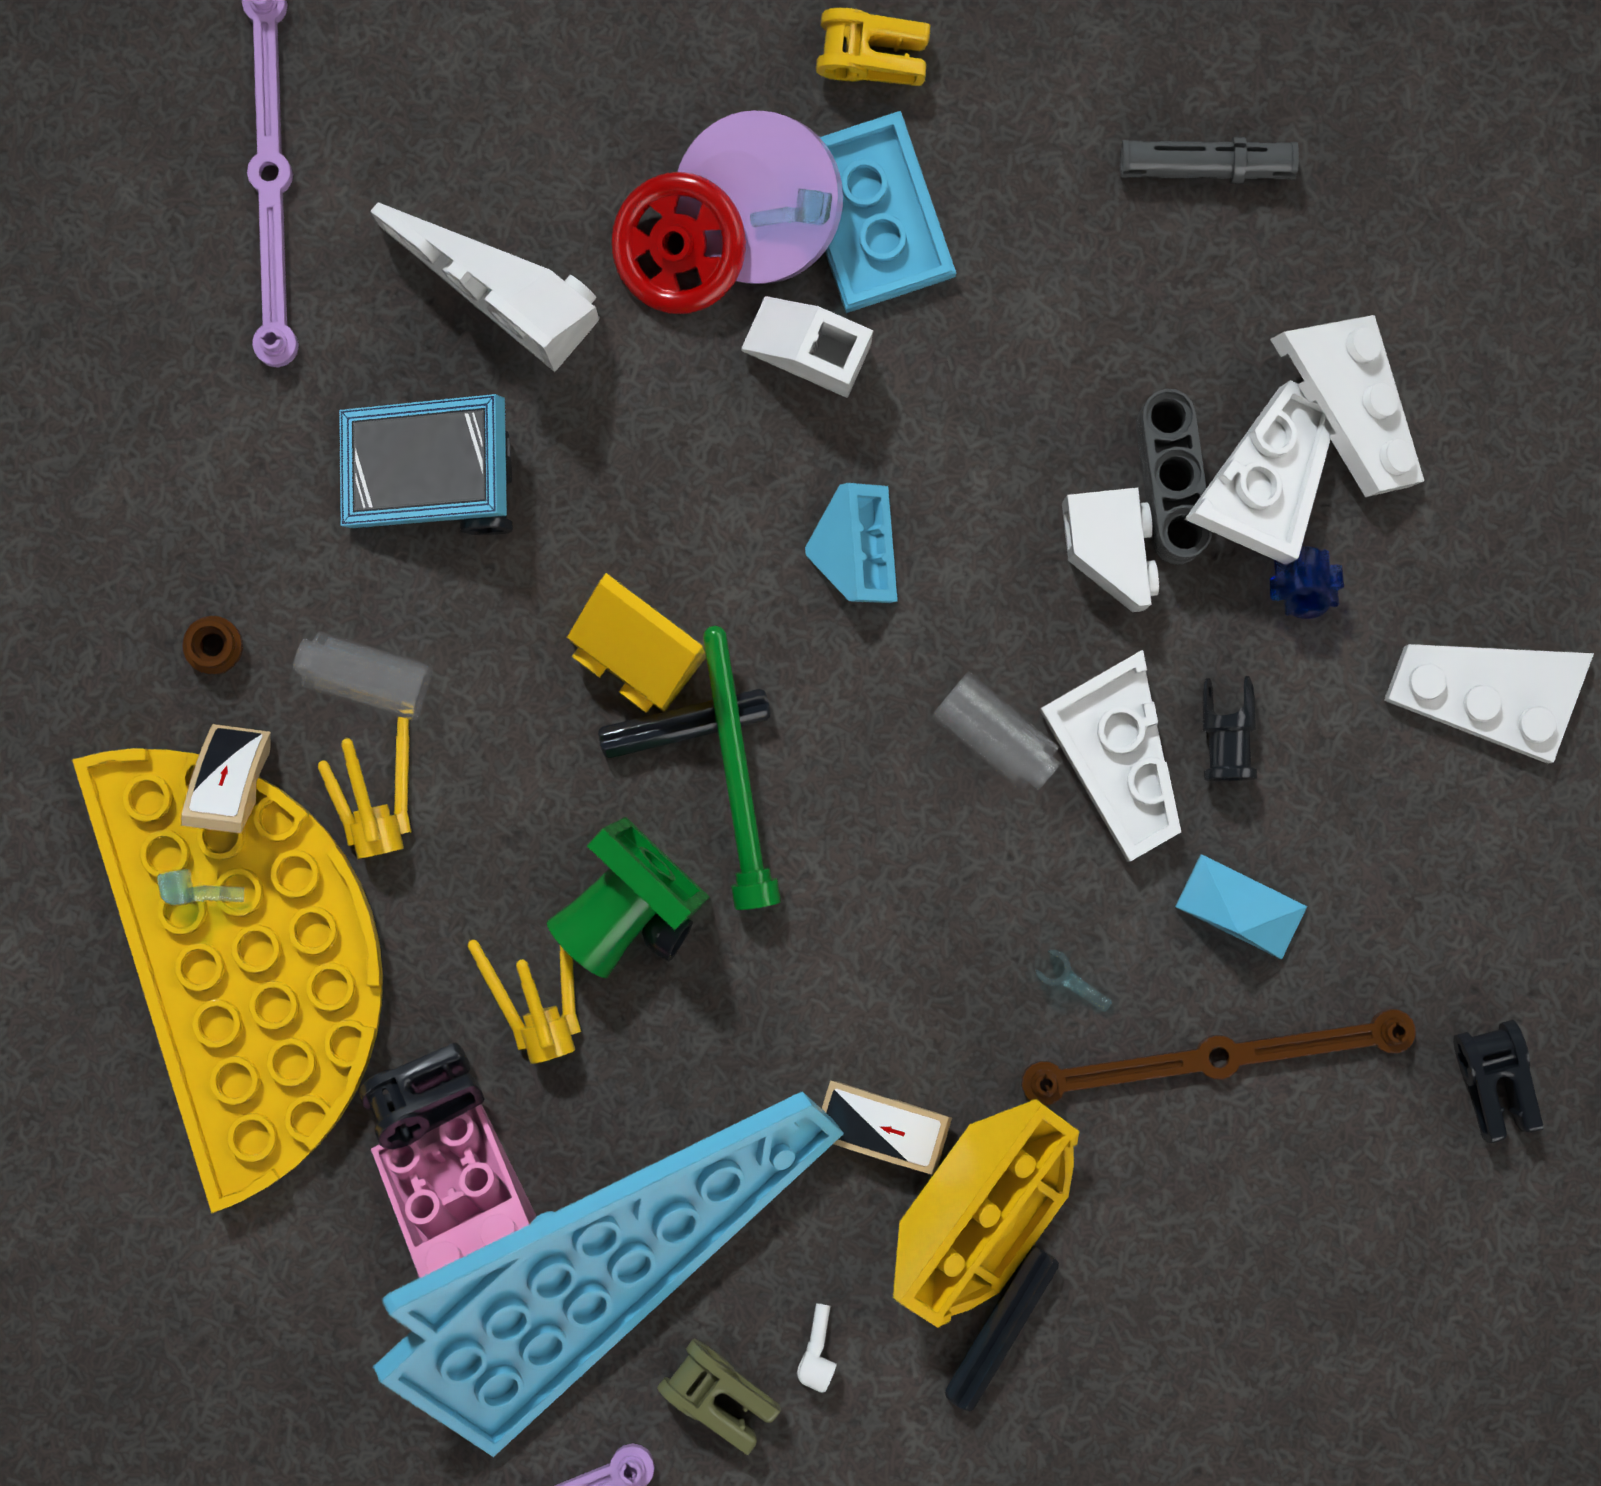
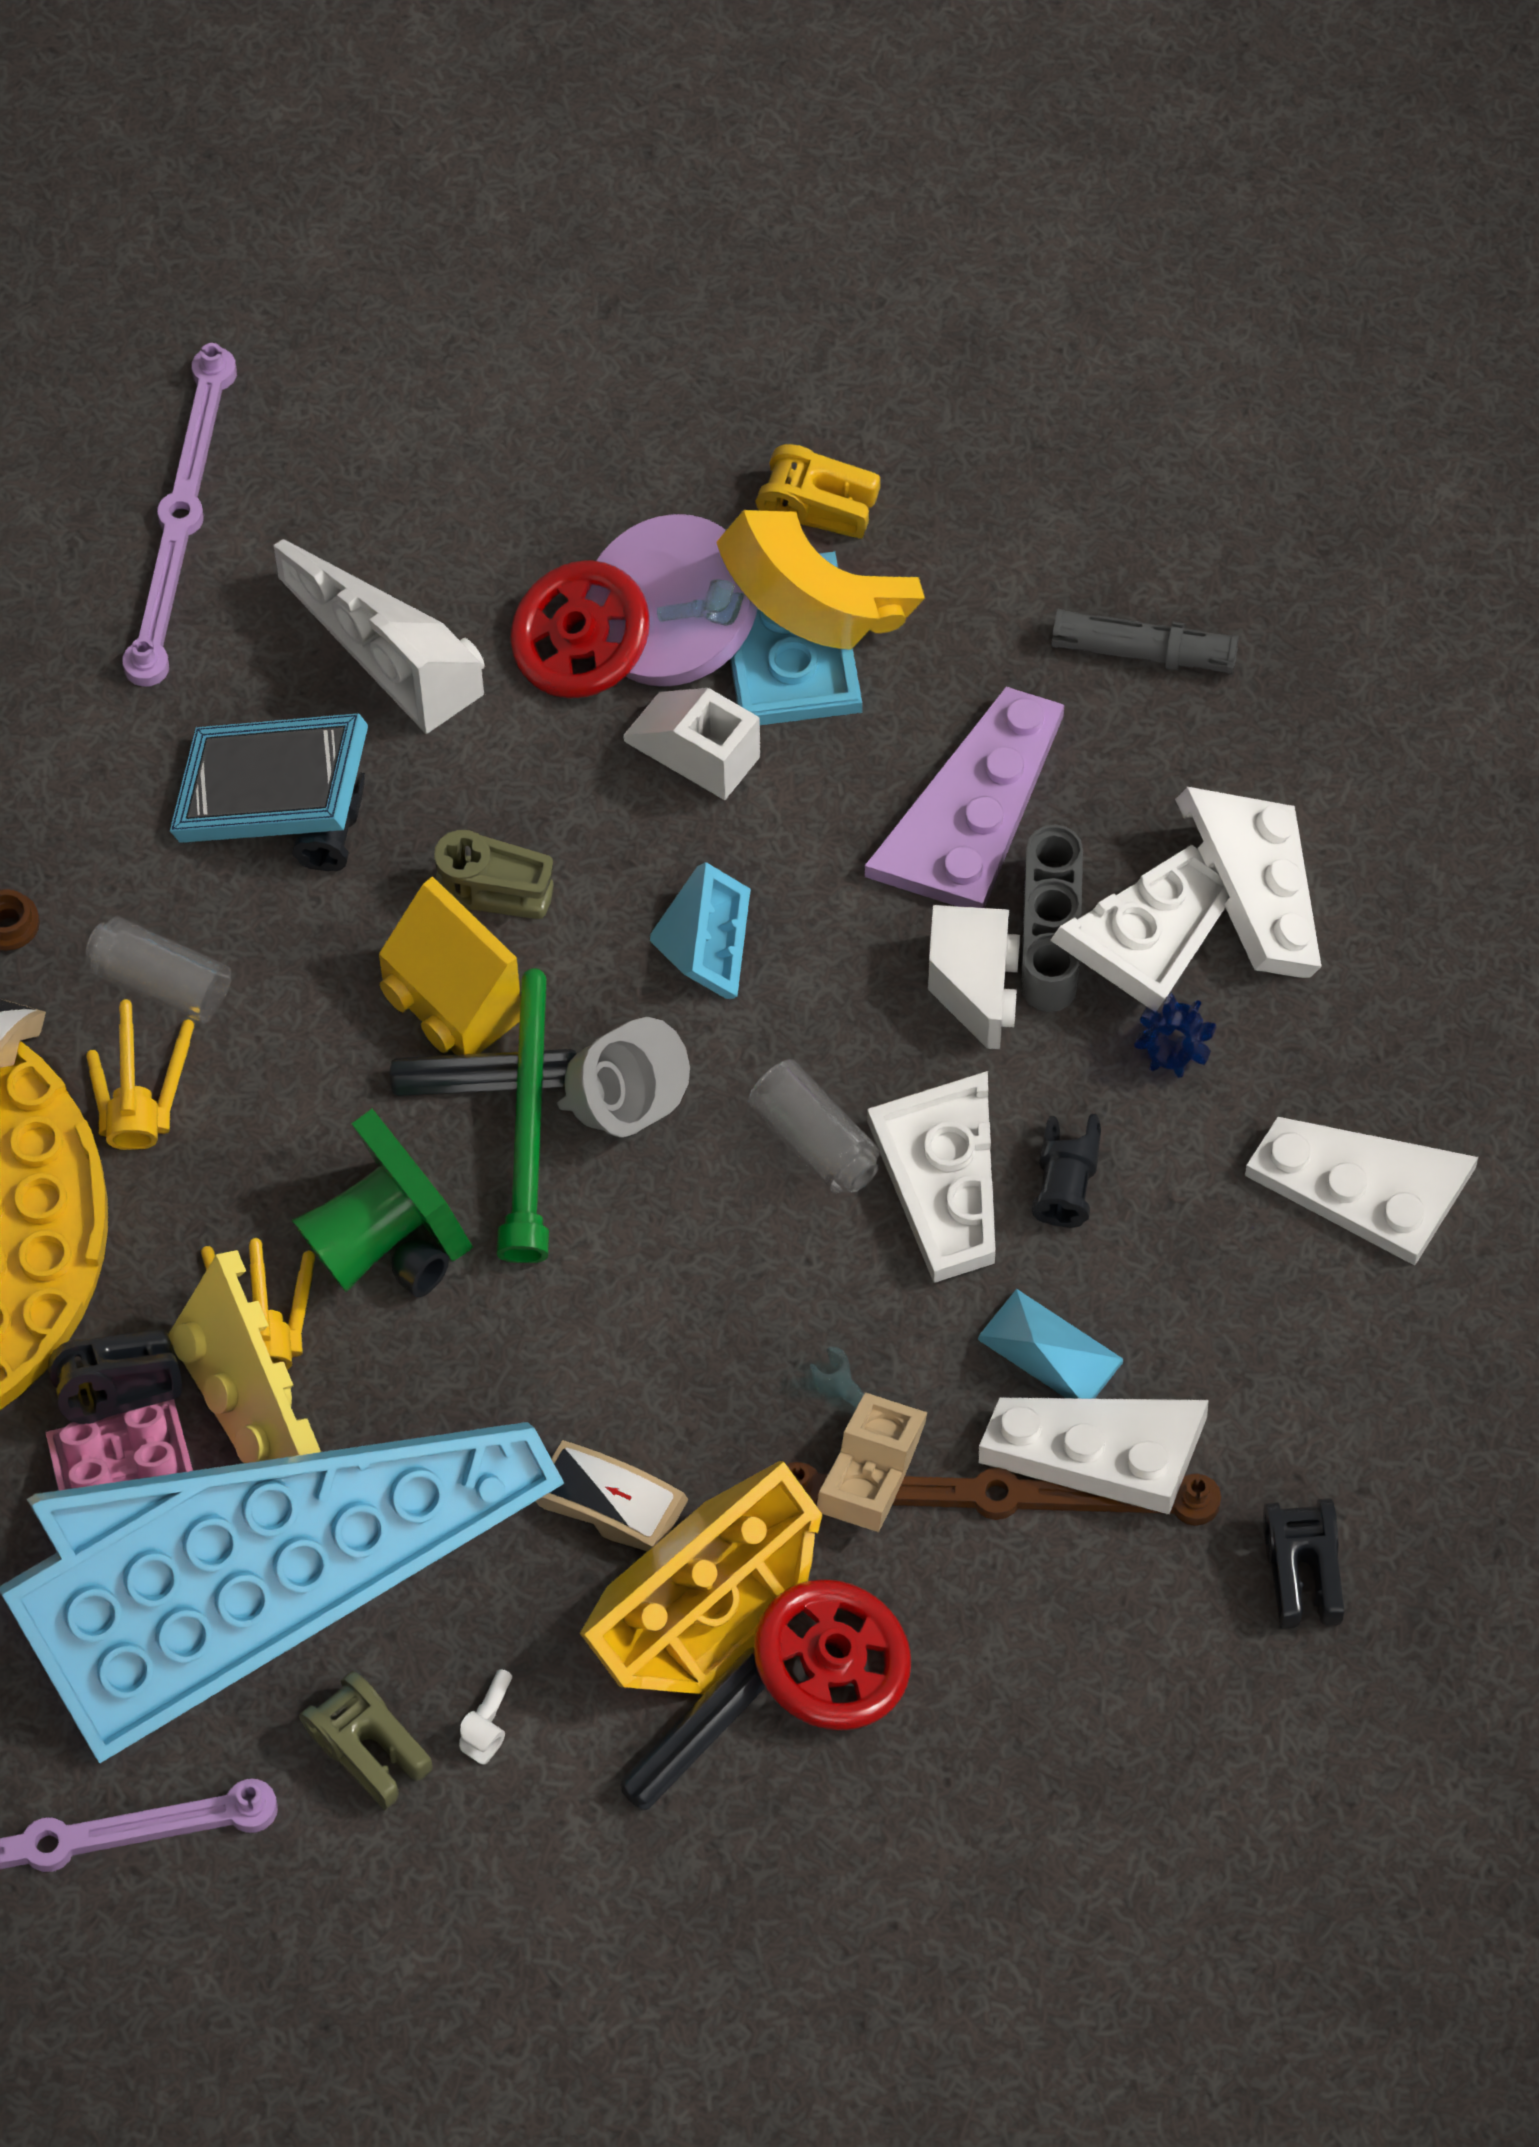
camera: 15 degrees right, 25 degrees down
none -> light yellow wing [168,1250,321,1463]
none -> olive piece [434,830,553,919]
none -> light grey piece [557,1017,690,1138]
none -> yellow arch [716,510,925,650]
none -> red plate [754,1579,911,1730]
none -> tan slope [817,1393,927,1532]
none -> lavender wing [865,687,1064,908]
none -> white wing [979,1398,1208,1514]

